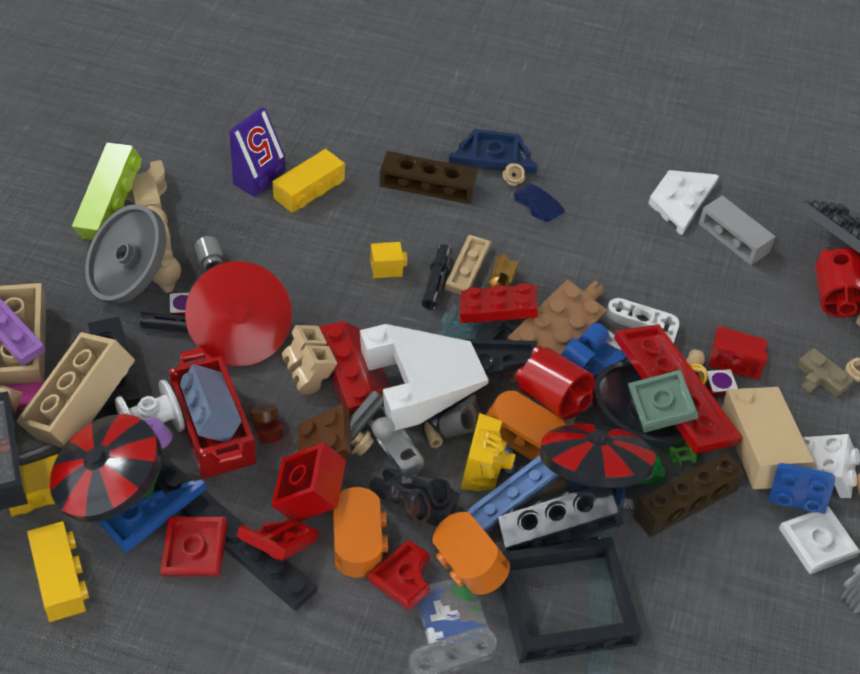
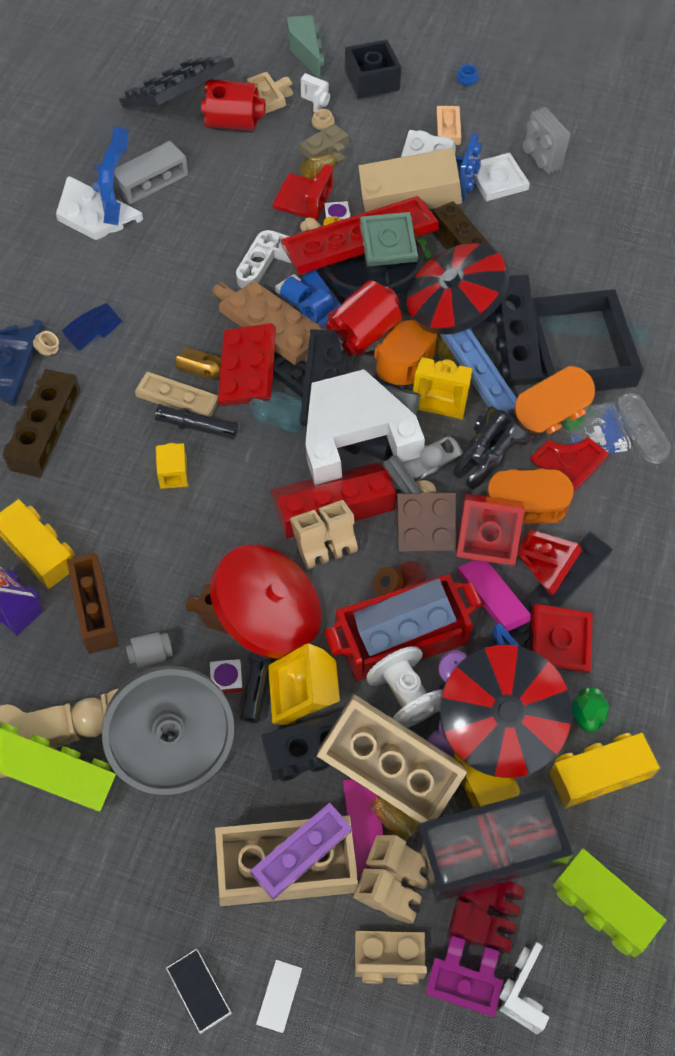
camera: 85 degrees left, 10 degrees up
none -> reddish brown brick [67,553,119,654]
none -> blue piece [92,126,129,226]
none -> yellow brick [269,643,340,726]
none -> clear yellow cone [300,154,336,179]
none -> dark pink tile [458,560,531,632]
none -> green rock [571,688,609,733]

